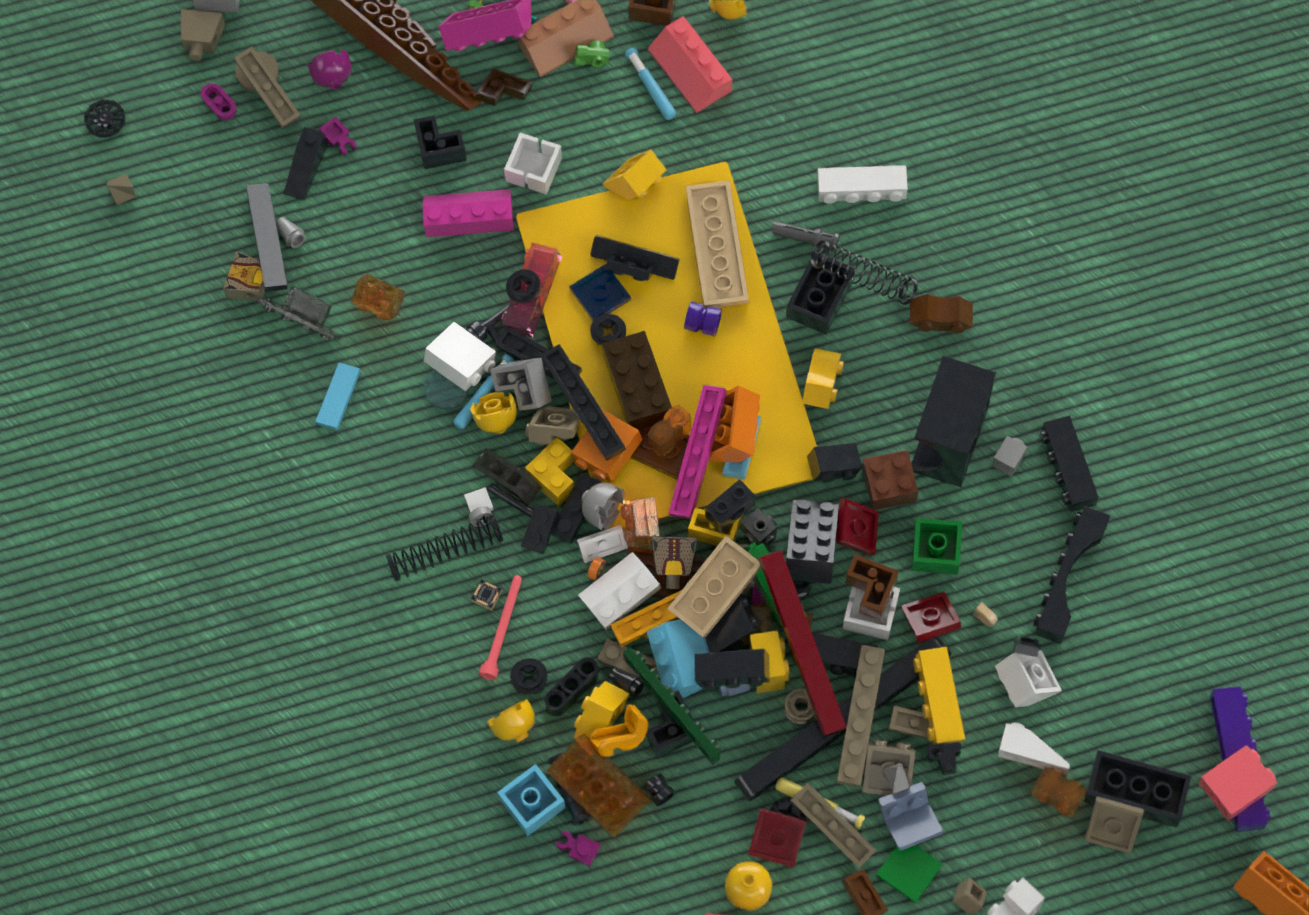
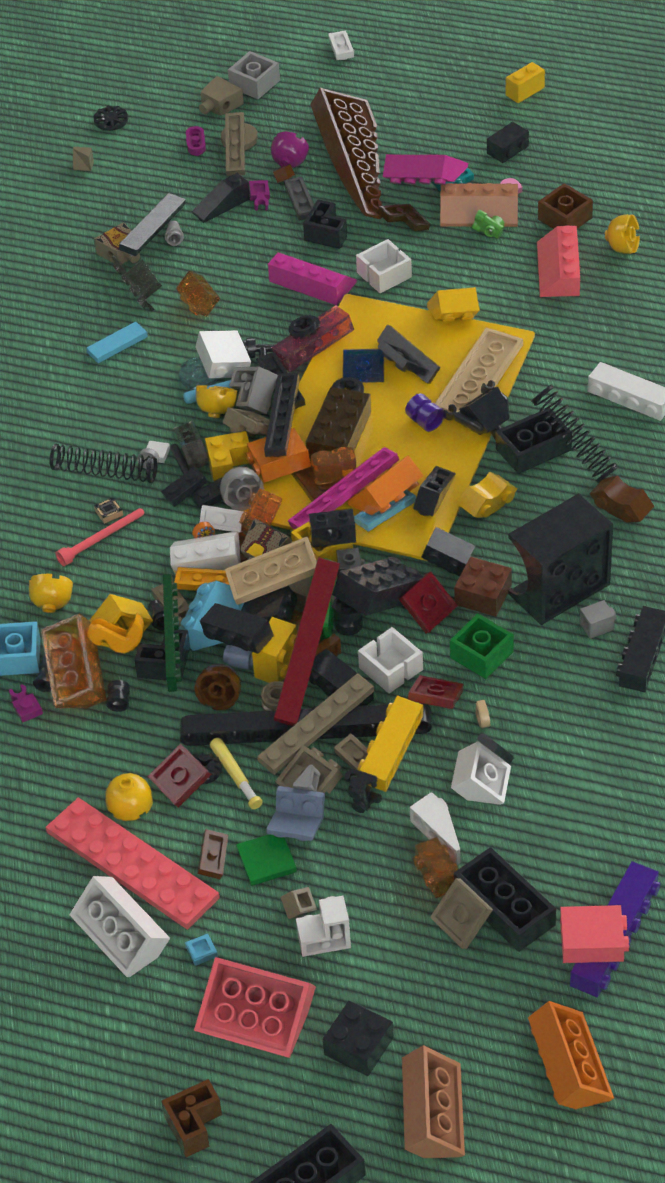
camera: 35 degrees right, 20 degrees down
black gear [510,658,548,695] -> none
black beam [545,657,599,717] -> none
medium azure piece [625,48,676,120] -> none
dark grey pin [771,221,840,252] -> none
dark tan plate [791,783,876,868] -> none
reddish brown brick [845,554,899,621] -> none
black arch [1033,506,1111,644] -> none
none -> reddish brown cylinder [194,664,241,710]
none -> reddish brown piece [273,164,295,183]
none -> dark grey tile [284,177,314,221]
none -> black slope [413,466,456,517]
none -> black torso [443,380,510,441]

